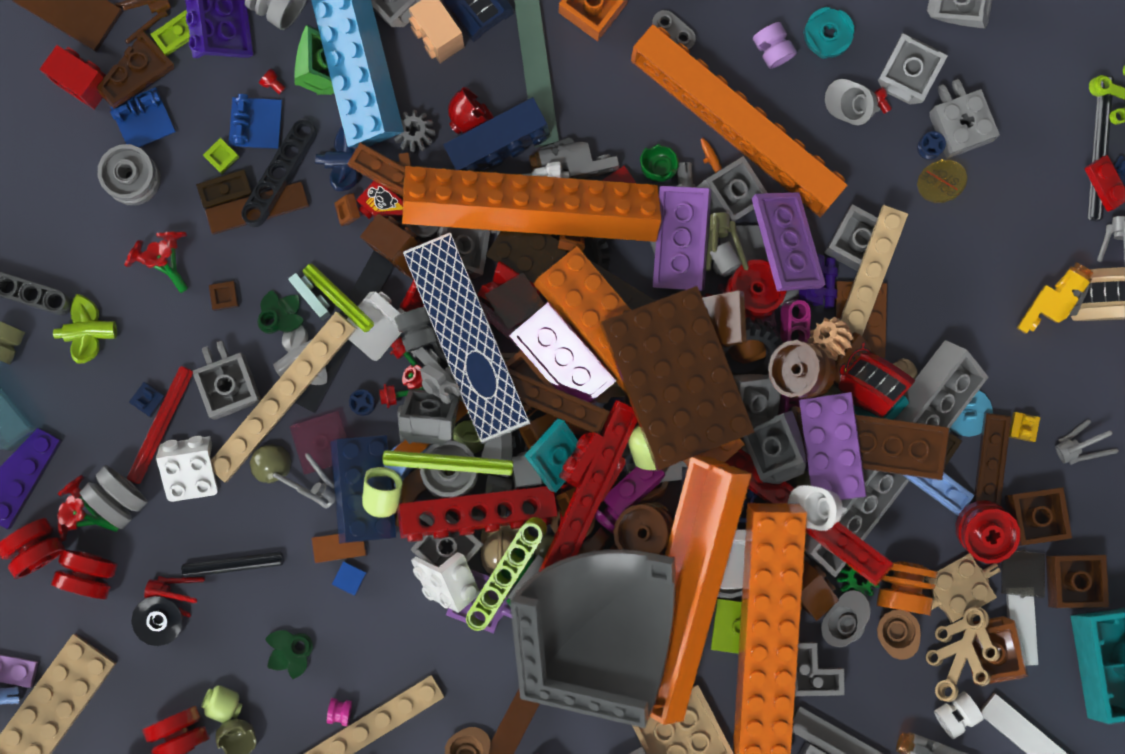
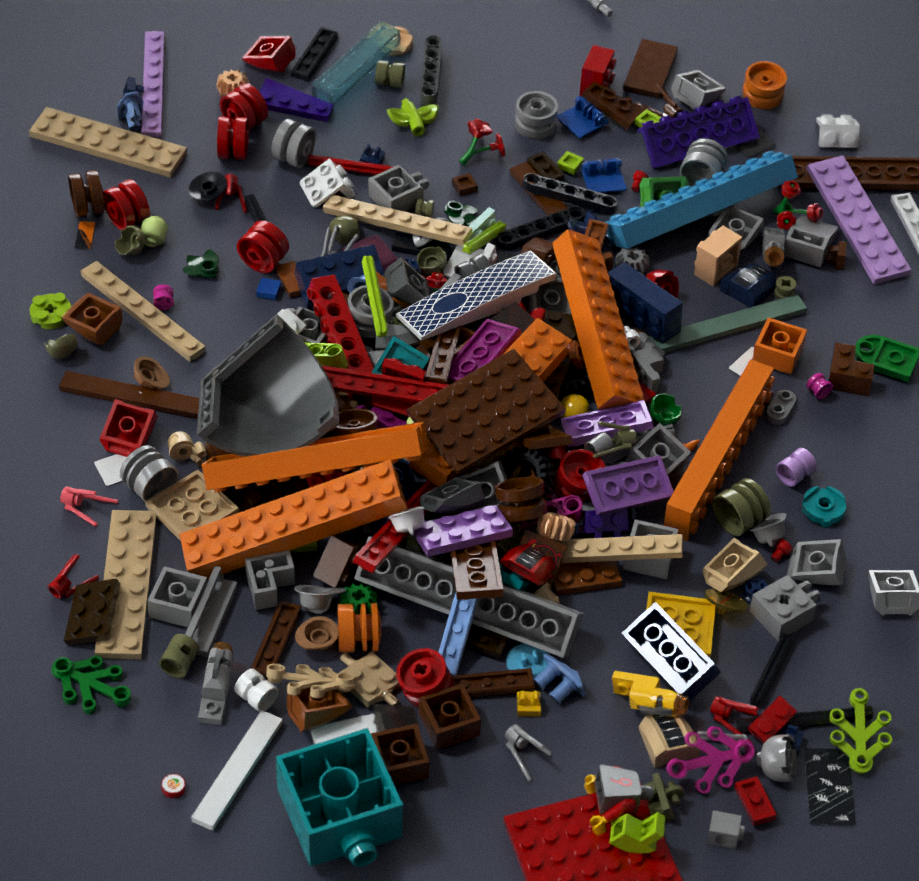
camera: 80 degrees right, 35 degrees down
red plant [58,475,119,542] -> none
dark orange tile [334,194,360,226] -> none
yellowish green helmet [362,467,402,518] -> none
light grey plate [420,364,460,404] -> none
none -> tan piece [168,431,207,467]
none -> red wheel [236,221,290,273]
none -> reddish brown tile [250,600,302,680]
none -> olive wheel [415,198,434,218]
none -> olive hair [417,246,447,275]
none -> black beam [497,206,585,251]
none -> medium blue connector [533,653,587,705]
none -> yellow hair [560,394,591,418]
none -> brick [622,602,721,703]
none -> yellow plate [646,592,716,658]
none -> tan slope [703,538,767,592]
none -> red plant [710,696,758,744]
none -> olive wheel [712,478,771,536]
none -> white sticker [729,347,754,376]
none -> black axle [749,634,793,707]

